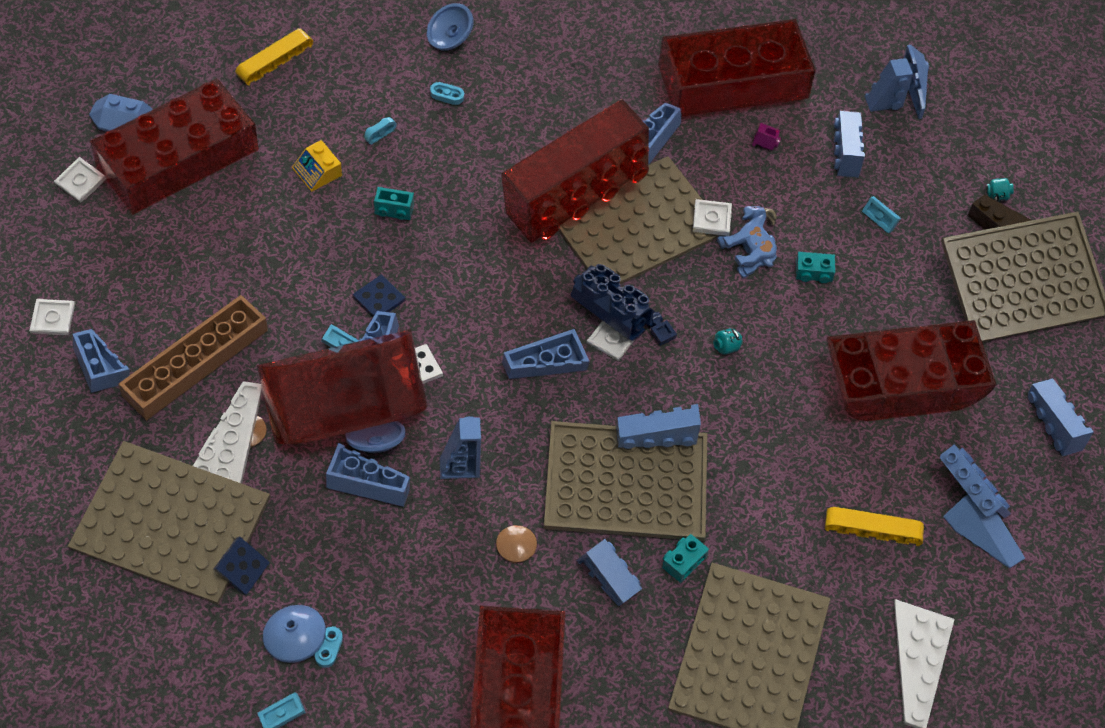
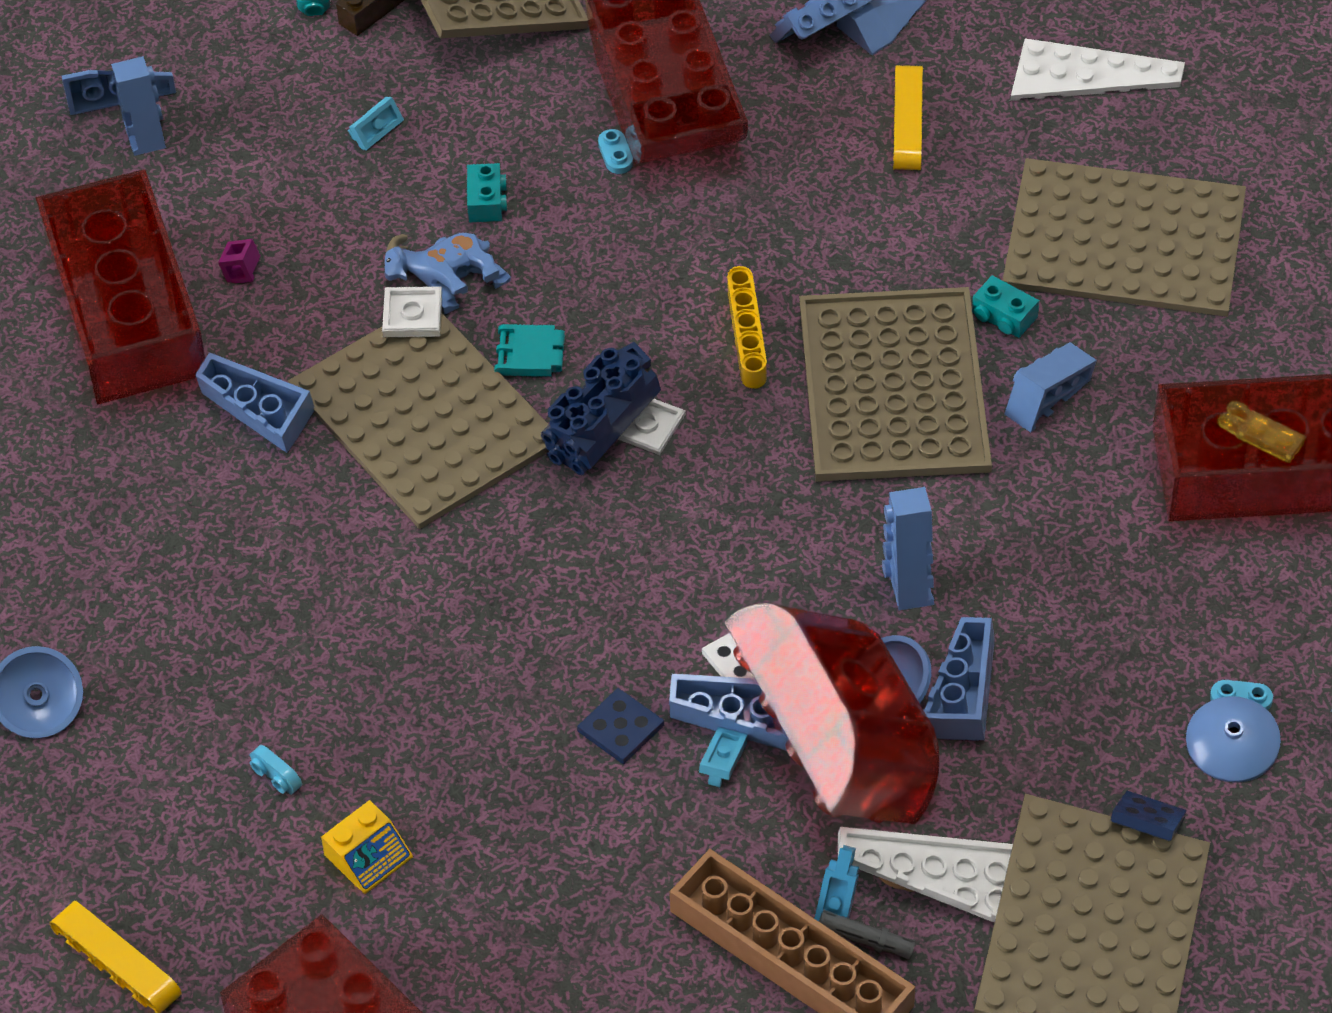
camera: 90 degrees left, 5 degrees down
teal brick [374,187,414,220] -> none
medium azure plate [430,82,464,105] -> none
medium nougat dish [496,525,537,563] -> none
clear red brick [501,99,649,243] -> none
medium blue wedge [502,329,590,379] -> none
medium blue wedge [616,404,701,449] -> none
teal head [713,328,743,355] -> none
medium blue wedge [834,111,865,177] -> none
none -> teal plate [494,324,565,377]
none -> yellow beam [727,266,767,389]
none -> dark azure hinge [814,845,859,921]
none -> dark grey pin [819,909,915,960]
none -> clear yellow hinge [1218,401,1306,463]

